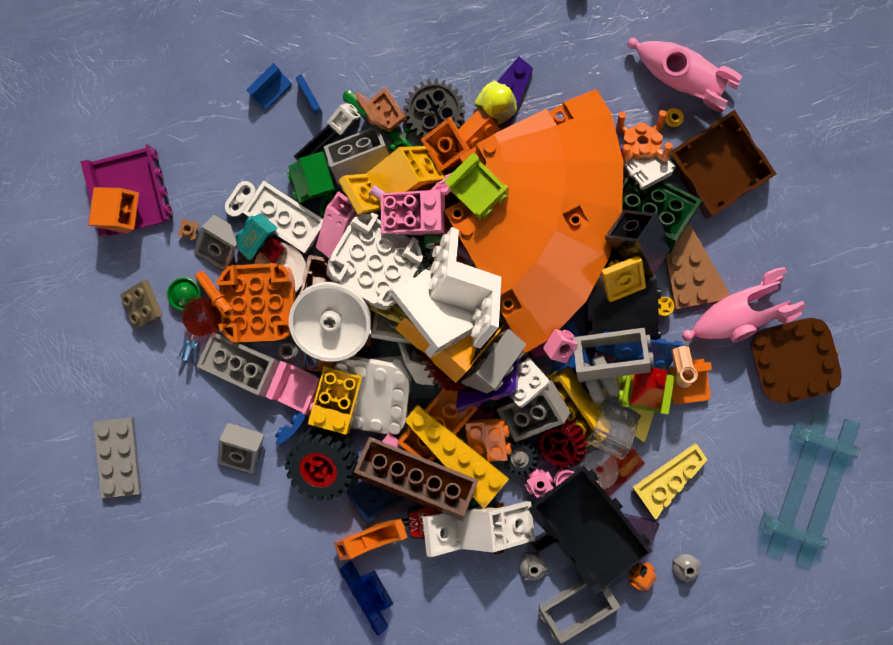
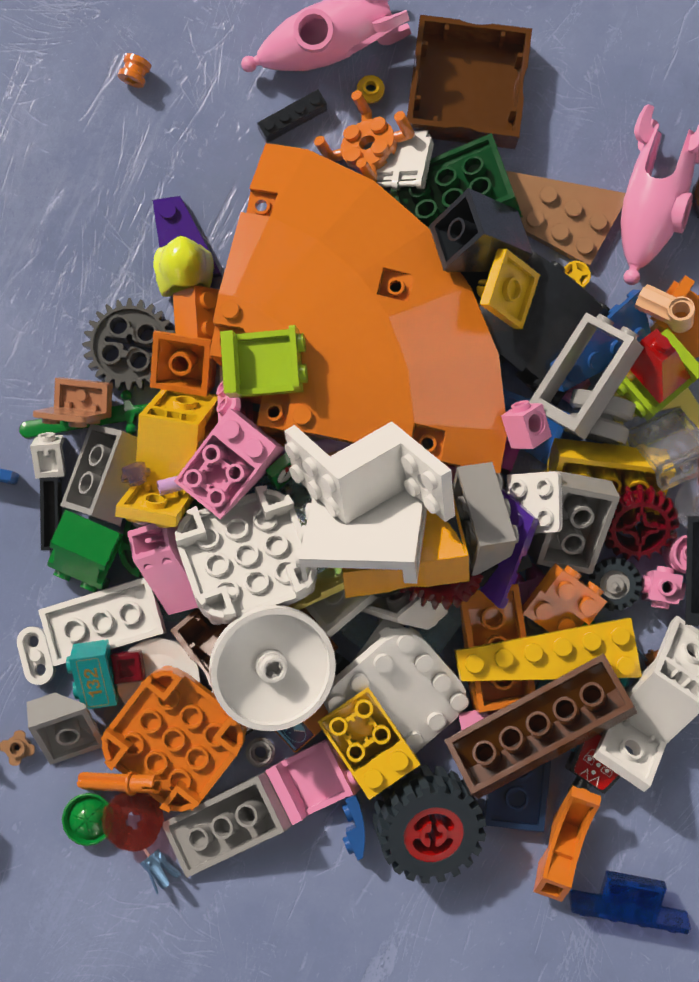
camera: 50 degrees left, 5 degrees down
dark tan plate [120,280,163,329] -> none
light grey slope [217,423,264,474] -> none
none -> plate [120,462,151,487]
none -> black piece [257,89,327,143]

